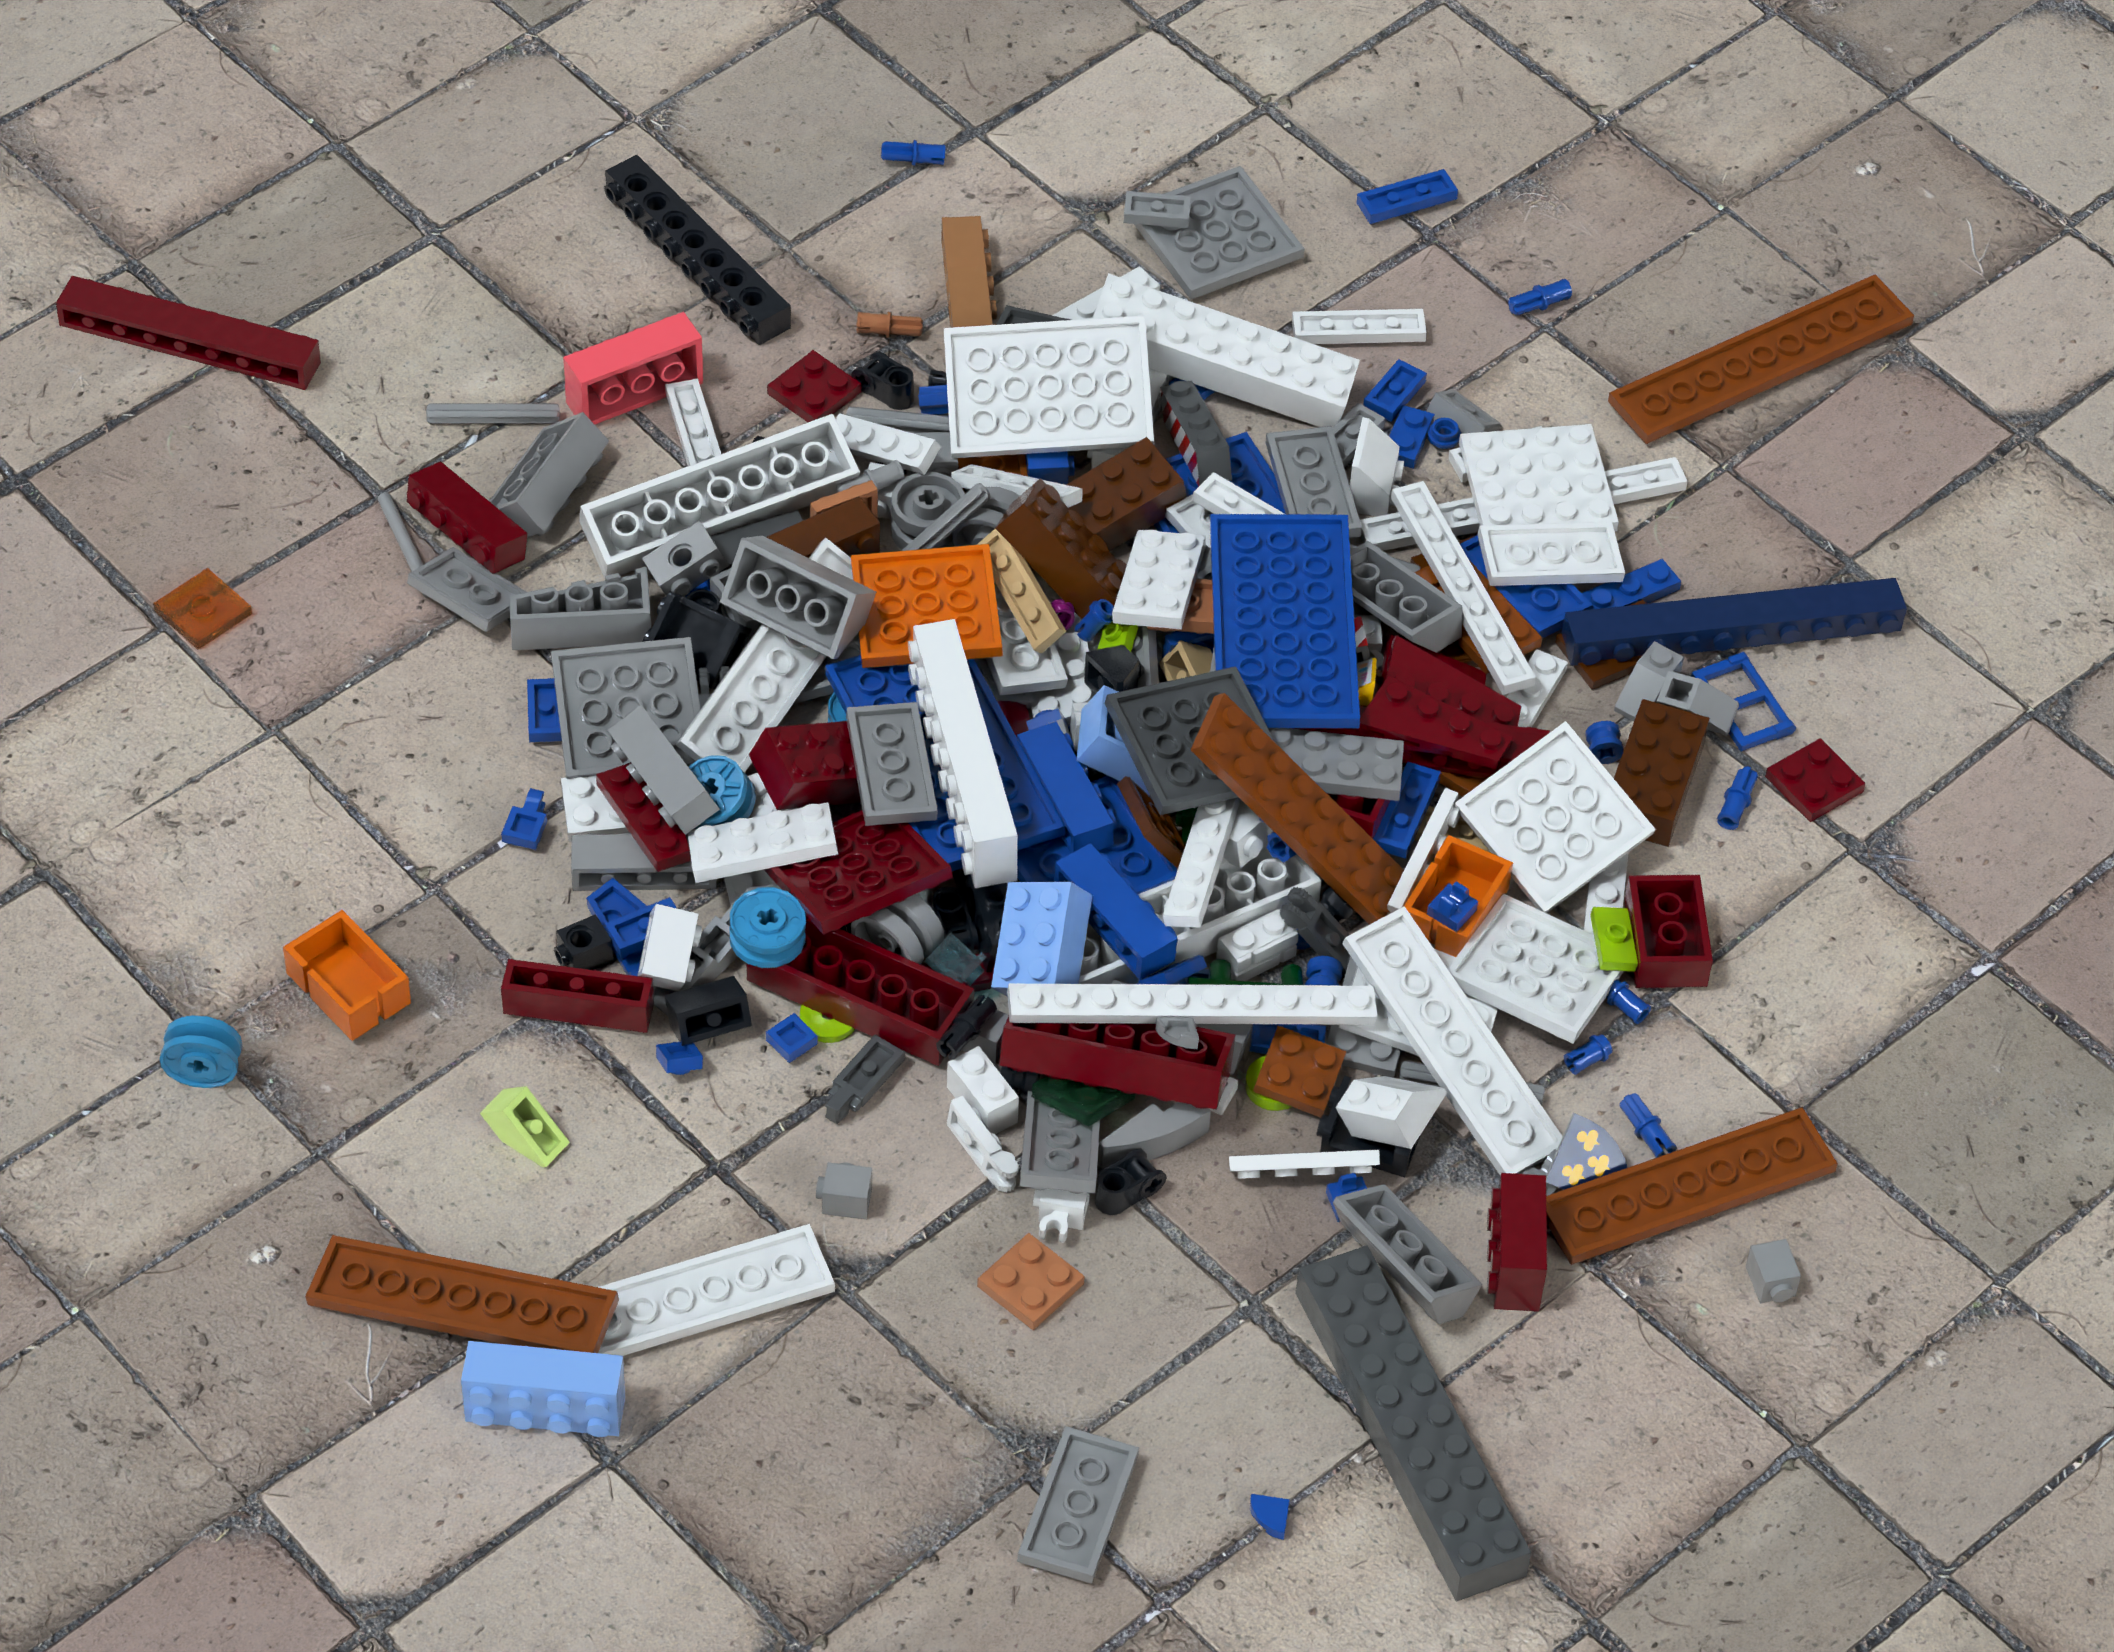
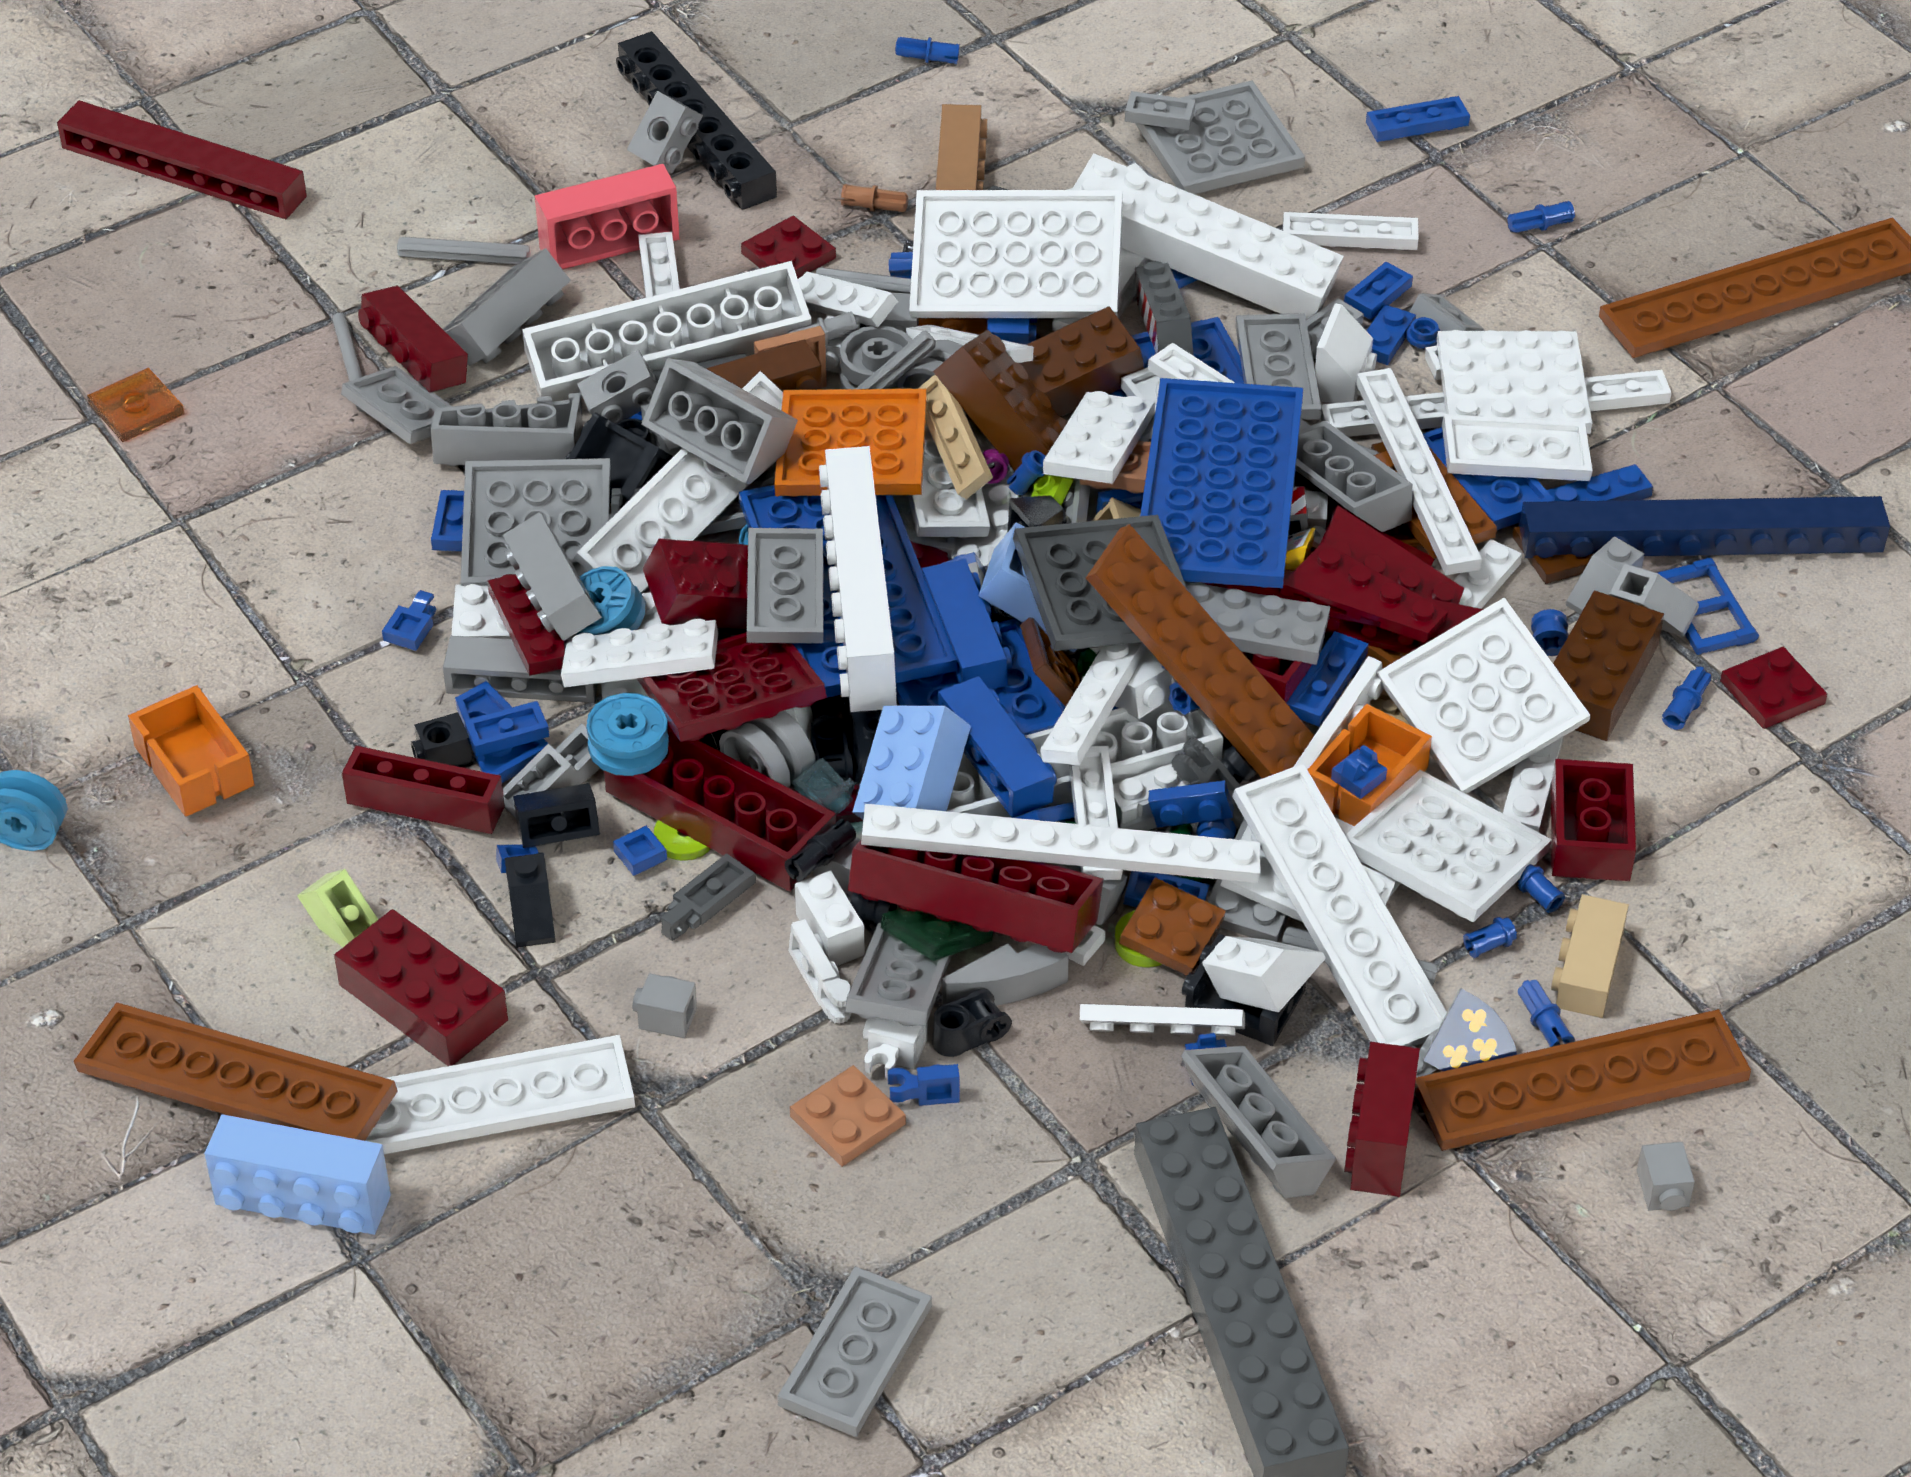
camera: 10 degrees right, 5 degrees down
white brick [638,904,702,991] -> none
black piece [851,351,914,410] -> none
light grey tile [1155,1017,1199,1049] -> none
blue tile [1250,1494,1290,1540] -> none
lime plate [1590,907,1638,972] -> none
none -> dark red brick [334,909,508,1066]
none -> black slope [505,853,556,948]
none -> light grey brick [627,91,703,174]
none -> blue plate [888,1064,960,1106]
none -> white plate [1069,746,1123,880]
none -> blue plate [1148,780,1234,827]
none -> tan brick [1551,894,1629,1018]

